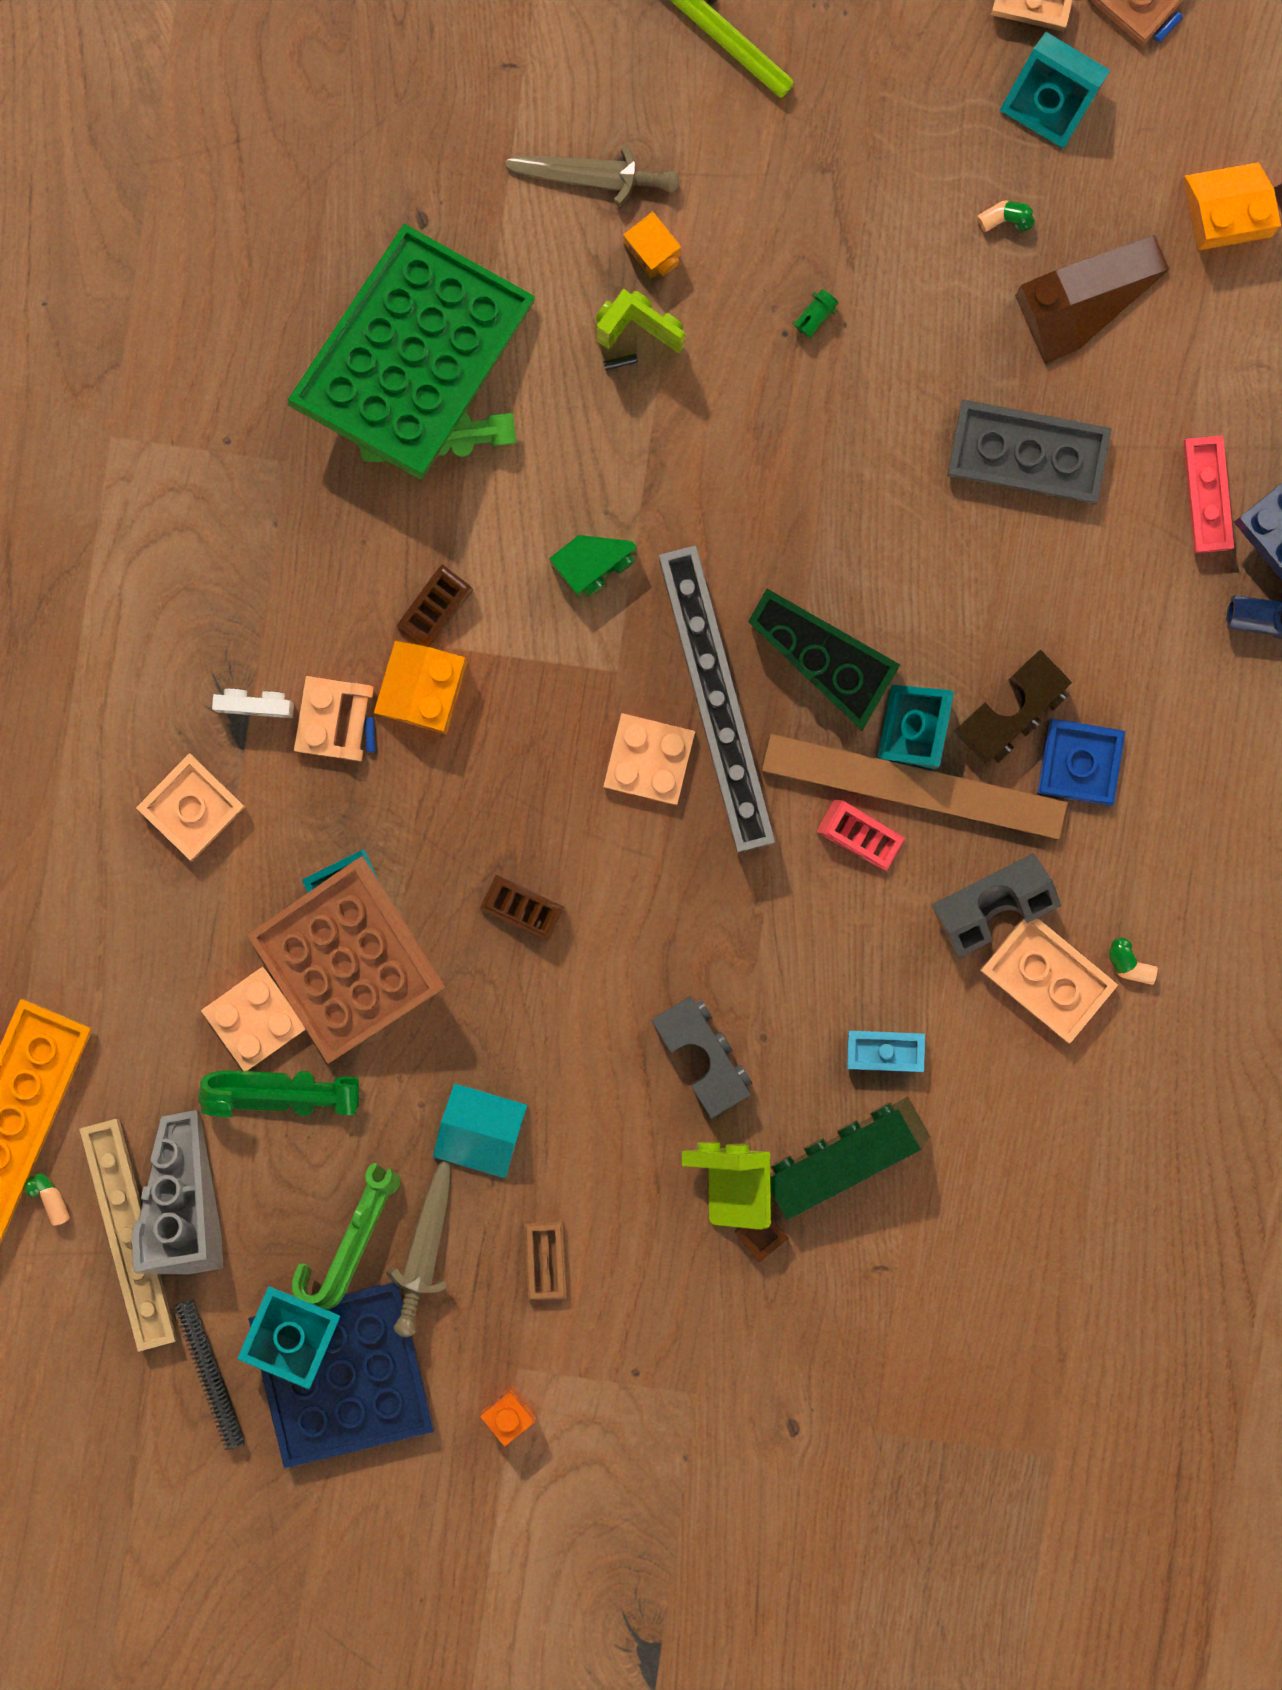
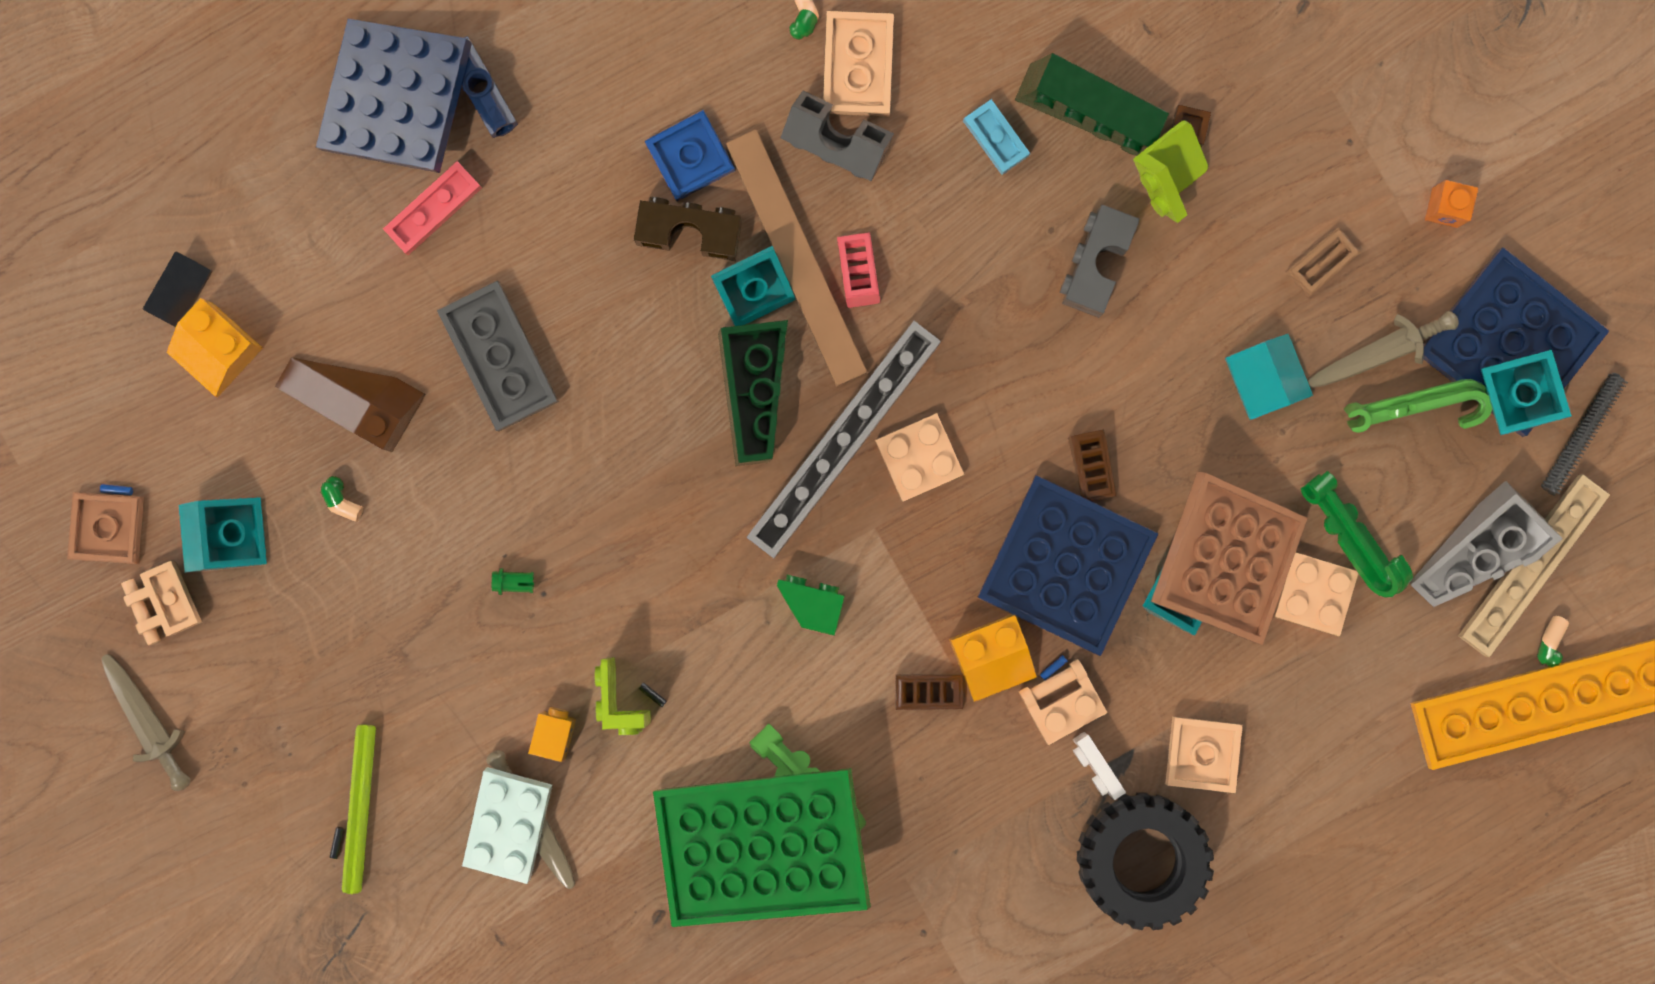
camera: 130 degrees left, 0 degrees up
none -> light aqua plate [462,767,552,884]
none -> dark blue plate [977,475,1158,656]
none -> black tyre [1077,792,1214,931]

